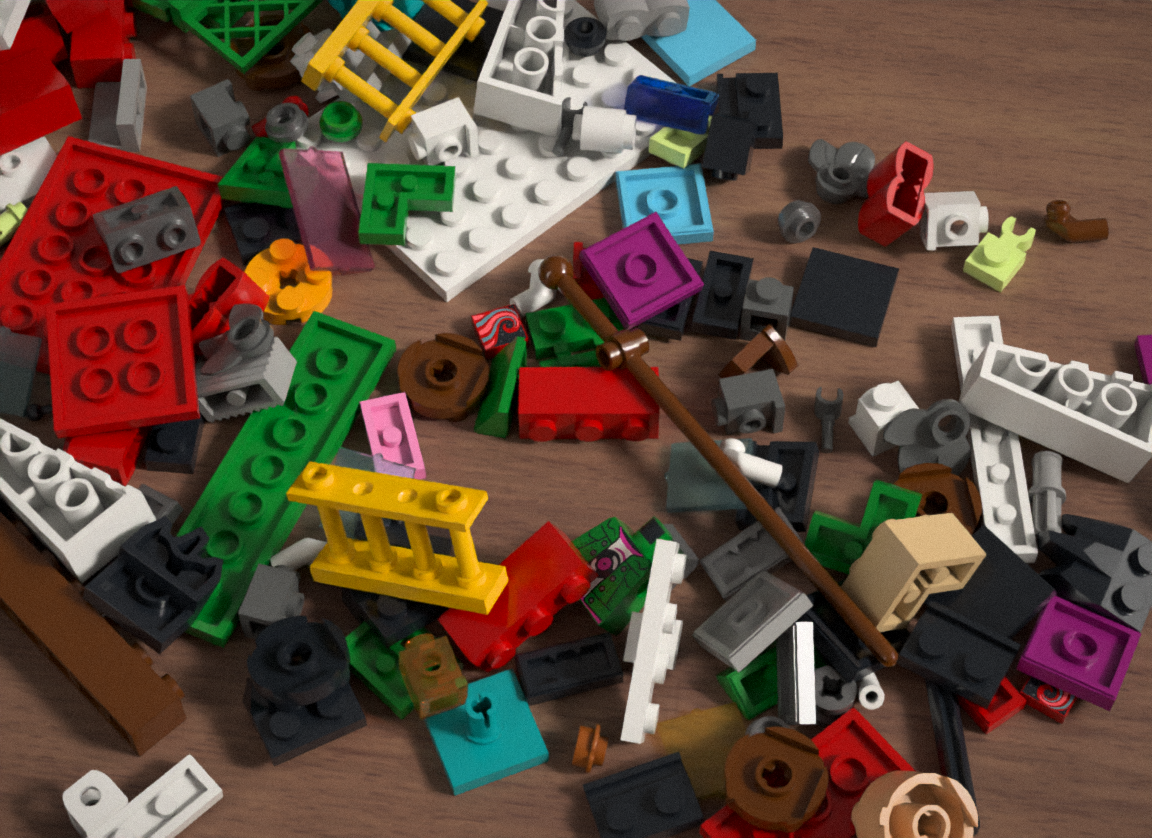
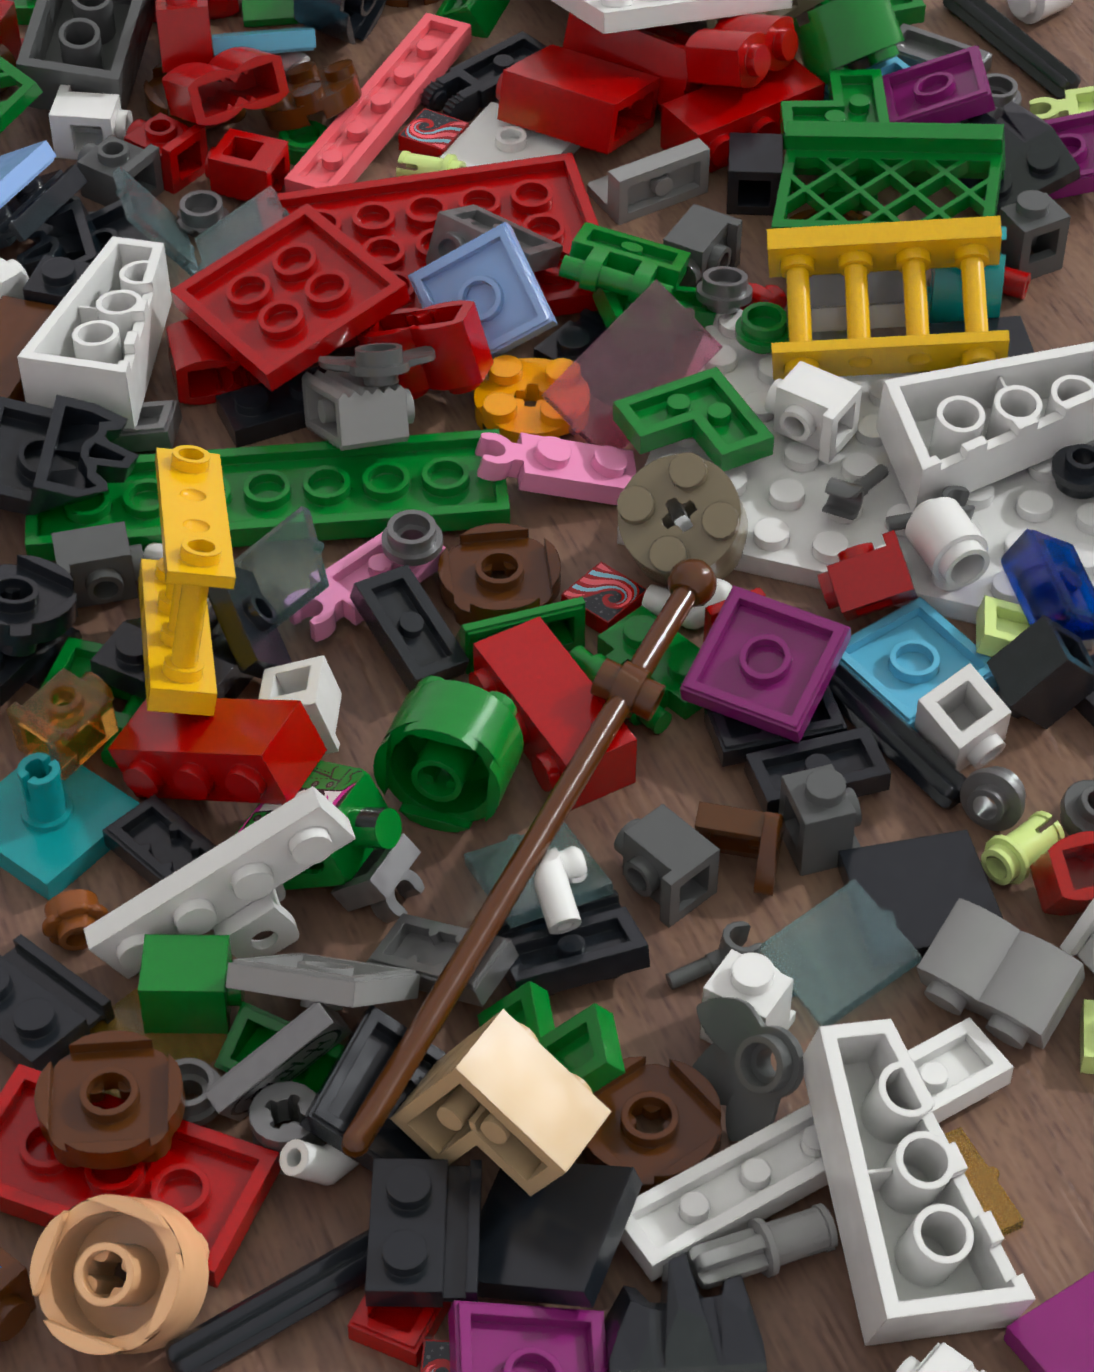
camera: 60 degrees right, 10 degrees down
none -> green brick [138,934,245,1034]
none -> white brick [258,655,342,755]
none -> black plate [350,564,470,692]
none -> green brick [373,676,524,832]
none -> flat silver plate [381,510,443,566]
none -> light blue tile [408,222,558,359]
none -> bright pink plate [475,432,636,505]
none -> green plate [559,222,691,308]
none -> dark tan brick [617,452,748,586]
none -> black brick [726,132,783,216]
none -> clear light blue piece [760,879,922,1026]
none -> red brick [817,530,918,621]
none -> dark grey hand [822,464,889,520]
none -> black axle [828,662,967,810]
none -> white brick [914,663,1012,771]
none -> light grey brick [917,898,1085,1049]
none -> yellowish green pin [981,811,1065,885]

